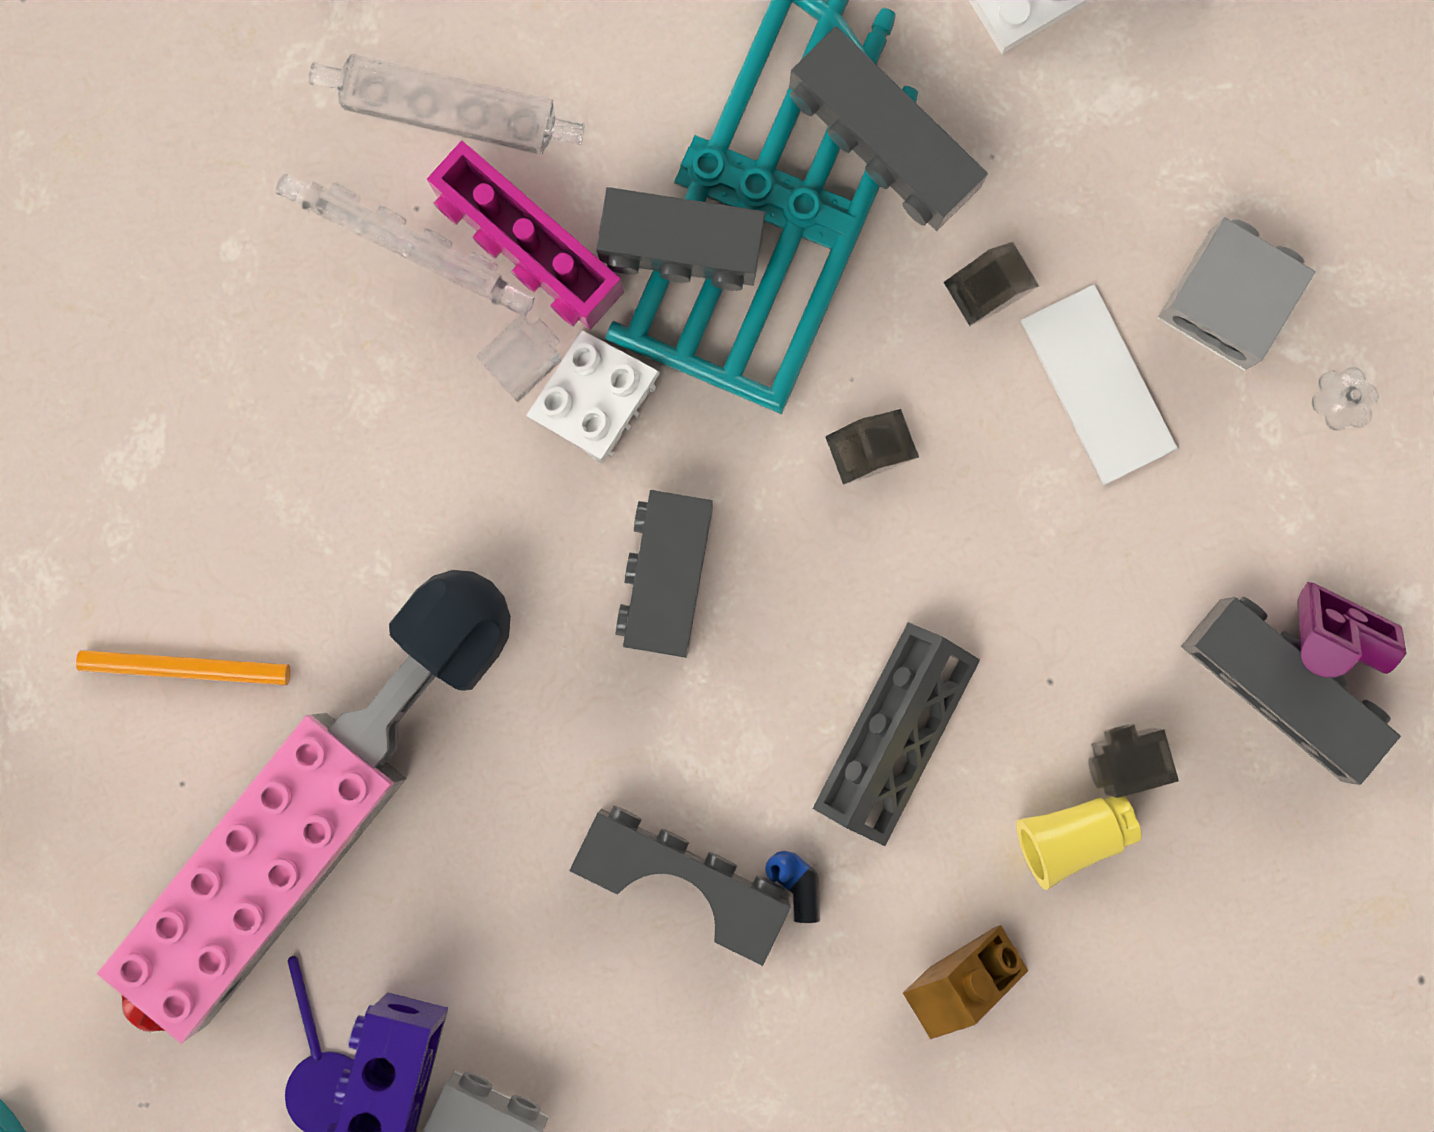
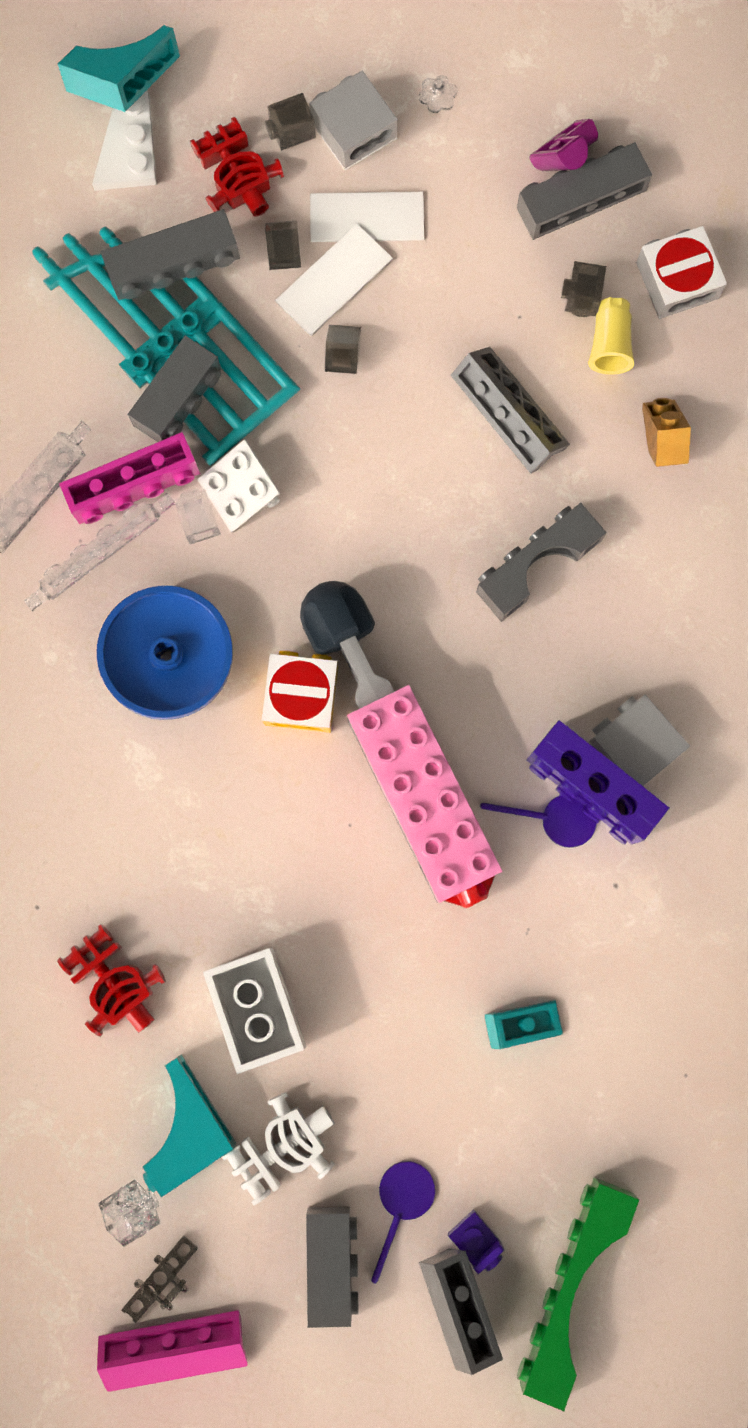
camera: 65 degrees left, 5 degrees down
light orange bar [76,650,290,685] -> none
dark grey brick [615,490,713,658] -> none
arm [765,851,820,923] -> none
none -> blue dish [96,586,233,720]
none -> red piece [190,117,284,217]
none -> piece [262,651,338,733]
none -> clear smoke brick [265,93,316,151]
none -> white piece [275,224,393,336]
none -> piece [636,226,727,319]

